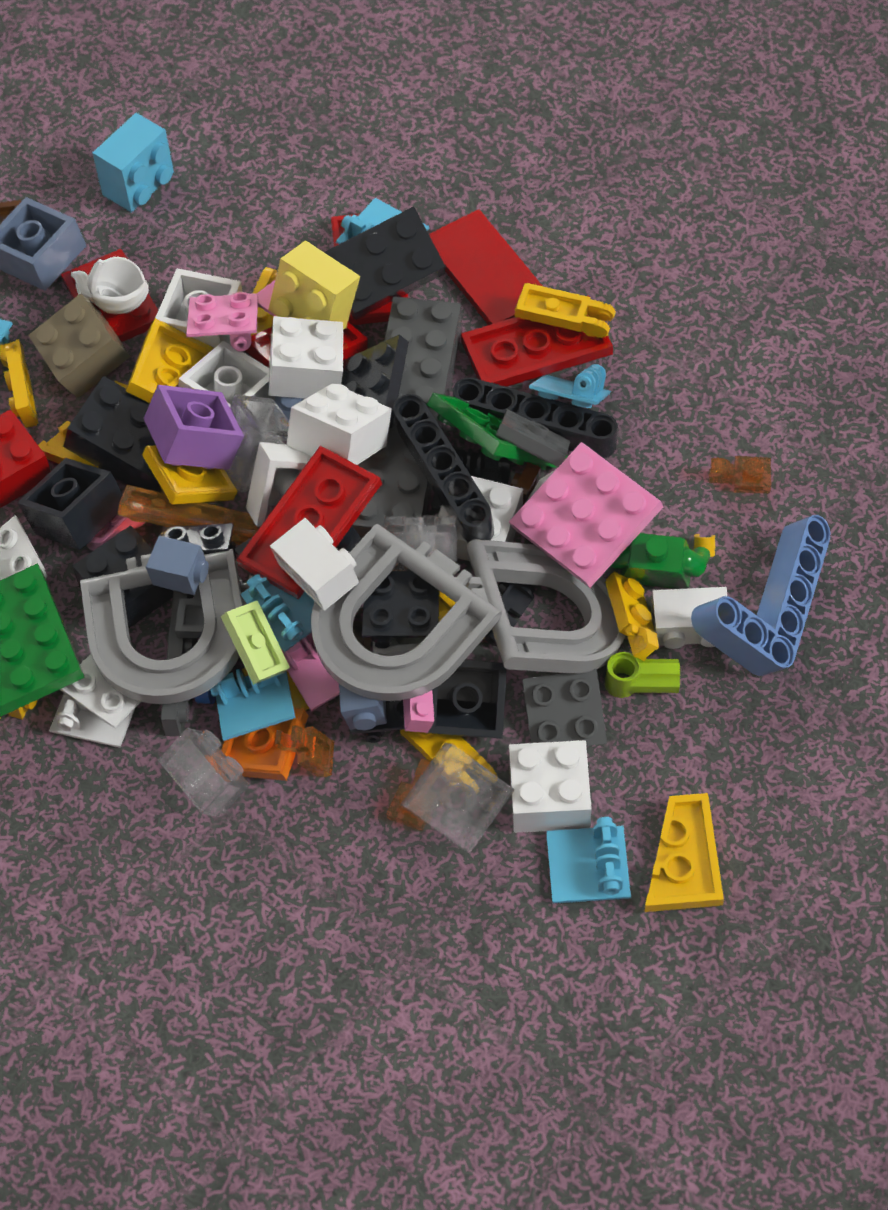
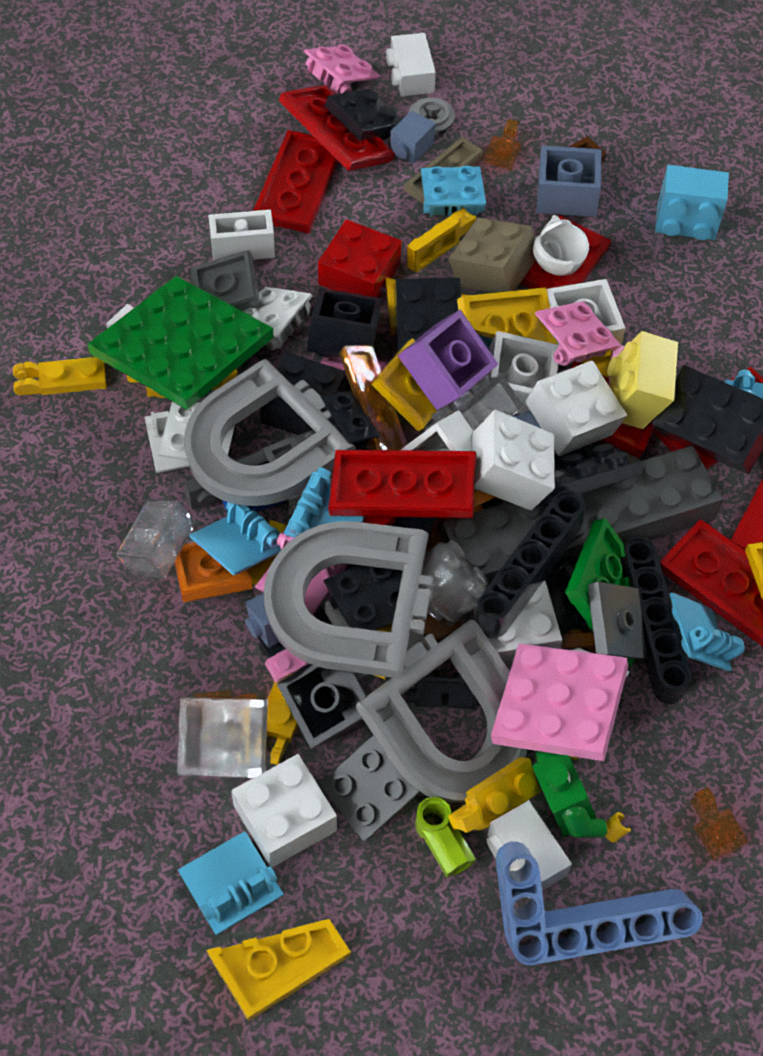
camera: 55 degrees right, 0 degrees up
sand blue brick [146,535,209,595] -> none
yellowish green plate [221,600,290,685] -> none
white brick [270,518,359,611] -> none
clear orange plate [275,725,334,777] -> none

